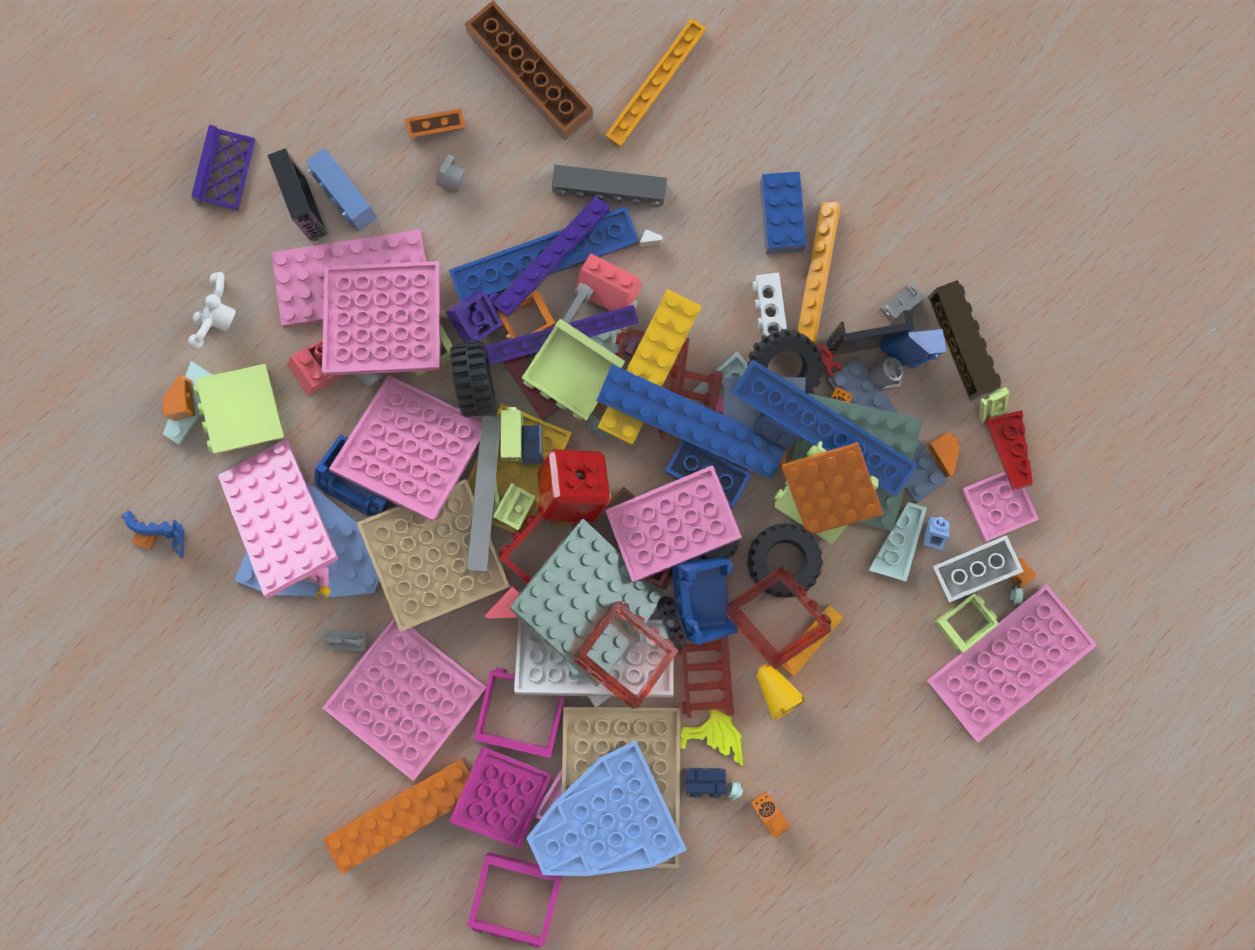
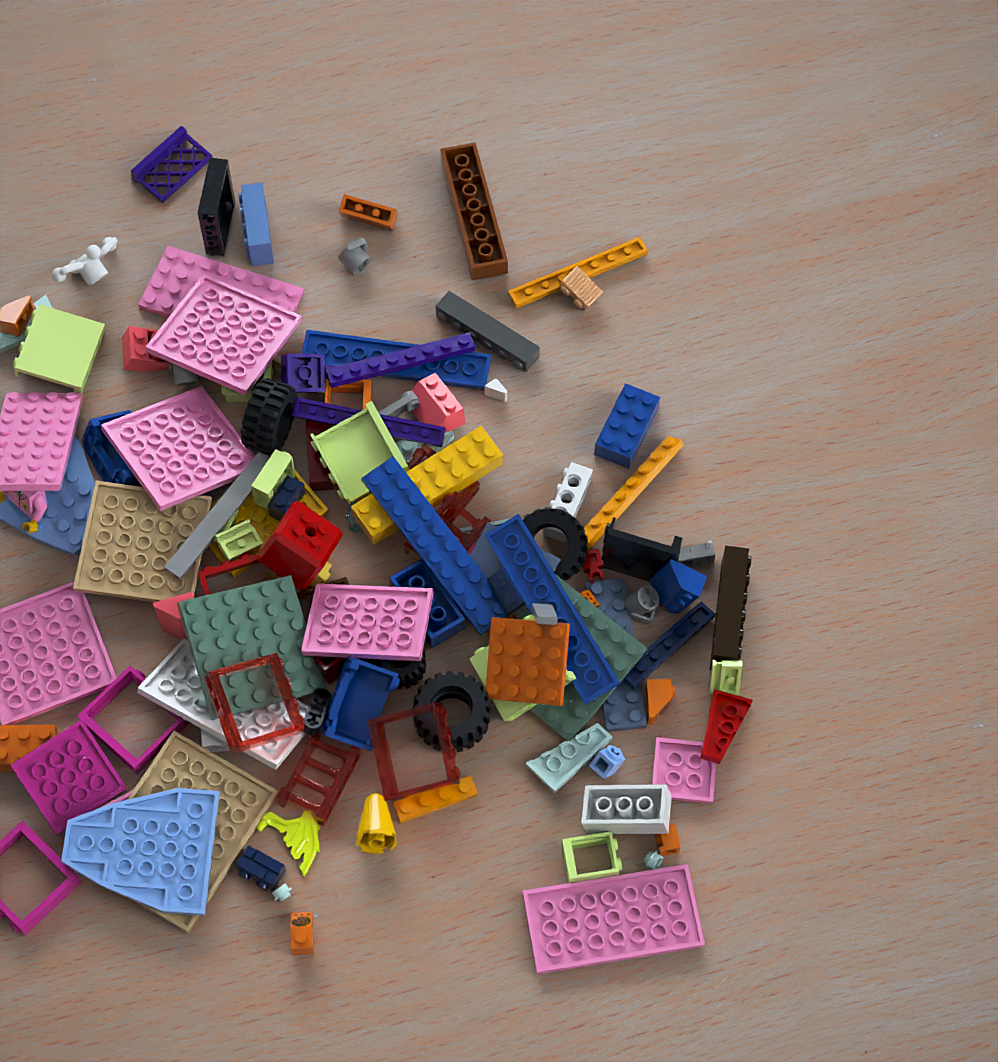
camera: 30 degrees right, 20 degrees down
light grey hinge [324,630,366,651] -> none
none -> light grey tile [532,603,558,625]
none -> light nougat brick [559,266,603,310]
none -> dark blue plate [623,601,716,689]

